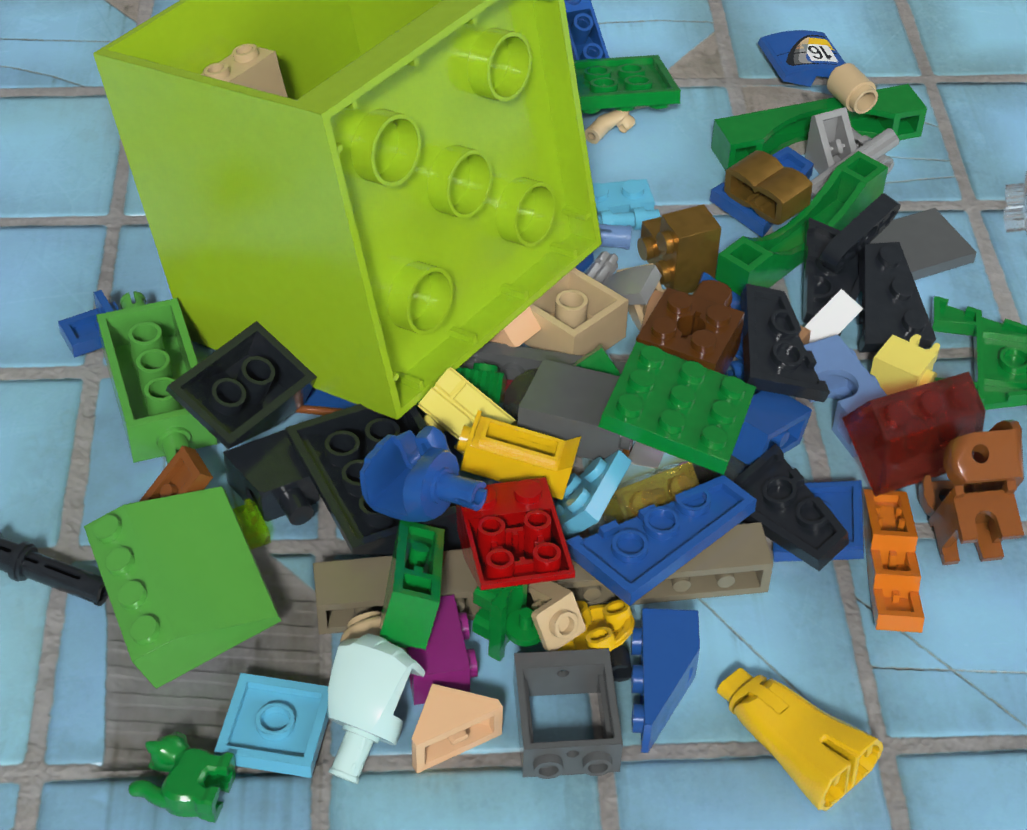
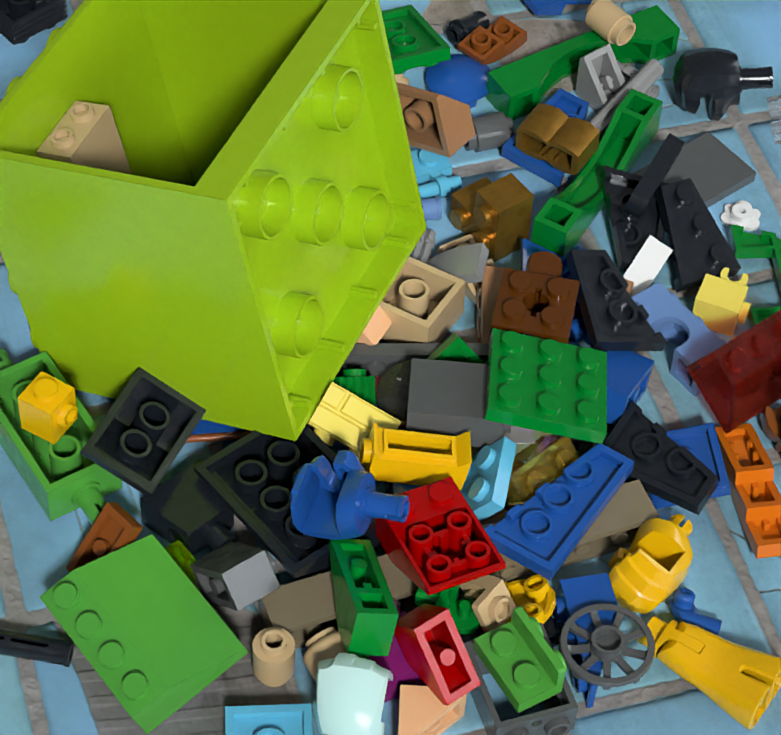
camera: 15 degrees left, 5 degrees up
none -> yellow brick [17,371,78,445]
none -> dark grey brick [189,541,280,611]
none -> tan brick [252,627,295,687]
none -> red slope [394,603,481,706]
none -> medium nougat slope [396,82,476,157]
none -> blue dish [425,54,491,109]
none -> black pin [446,10,490,45]
none -> dark orange slope [457,16,527,65]
none -> dark grey brick [464,111,515,153]
none -> bright green bracket [473,606,567,713]
none -> dark grey wheel [559,604,655,690]
none -> yellow piece [608,514,693,614]
none -> blue arm [669,588,722,635]
none -> black piece [673,48,773,121]
none -> white plant [720,200,761,231]

